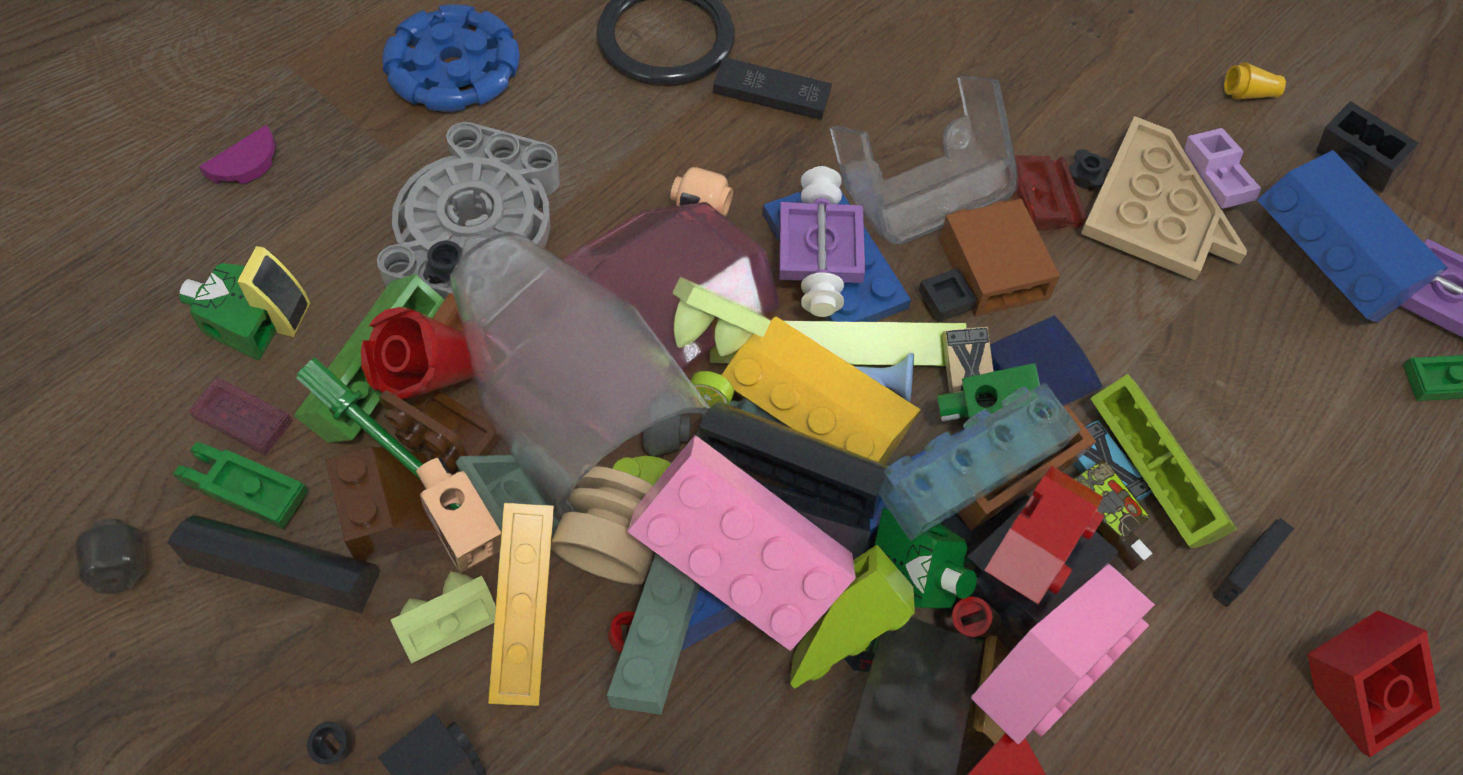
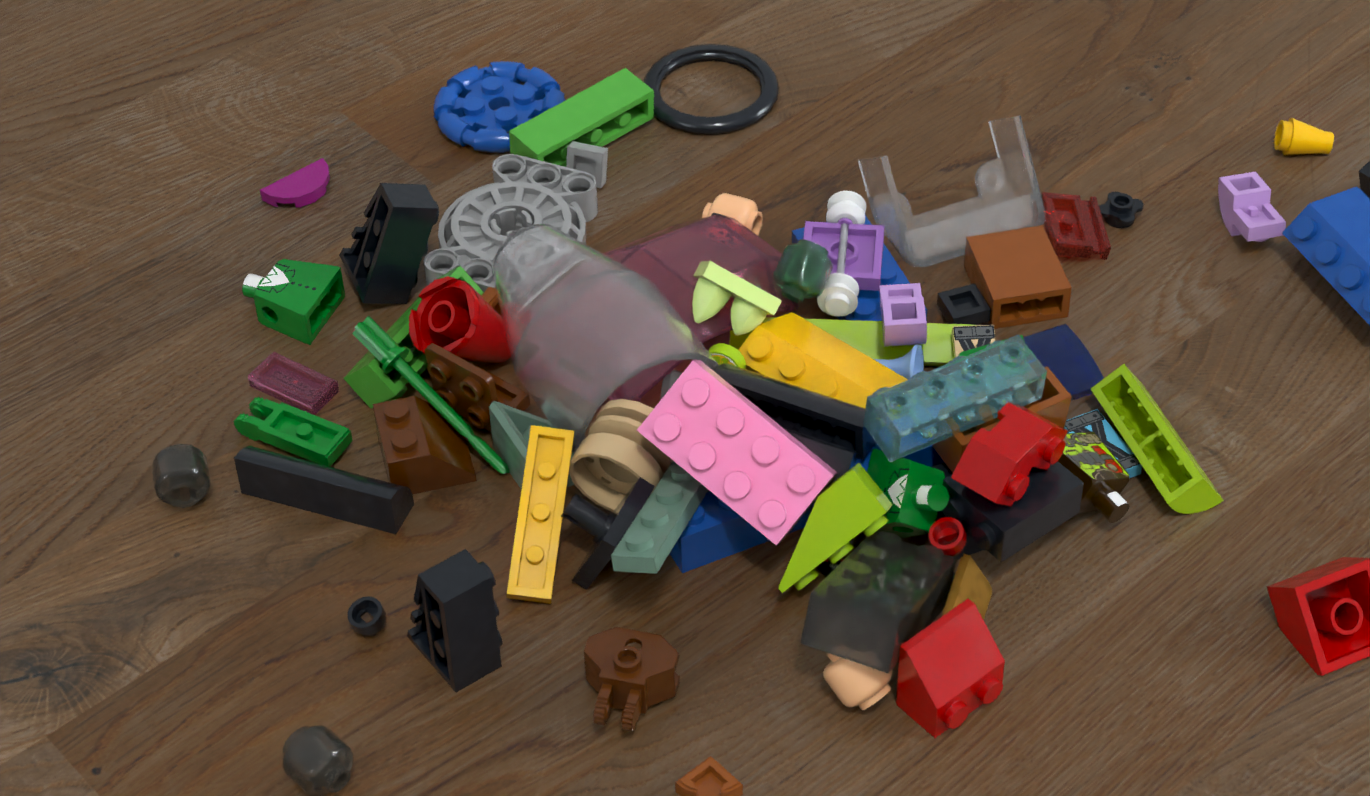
camera: 10 degrees right, 15 degrees down
slope [237,246,310,337] -> none
yellowish green tile [391,571,496,664] -> none
light nougat torso [416,457,502,573] -> none
black plate [425,240,469,281] -> none
black tile [713,57,832,120] -> none
bright pink brick [971,564,1155,745] -> none
tan wing [1081,116,1247,280] -> none
black tile [1214,518,1294,607] -> none
none -> black wedge [339,183,439,304]
none -> bright green brick [509,68,654,167]
none -> black tile [561,477,655,590]
none -> light grey plate [566,141,608,188]
none -> clear green head [773,239,833,303]
none -> lavender brick [879,283,927,346]

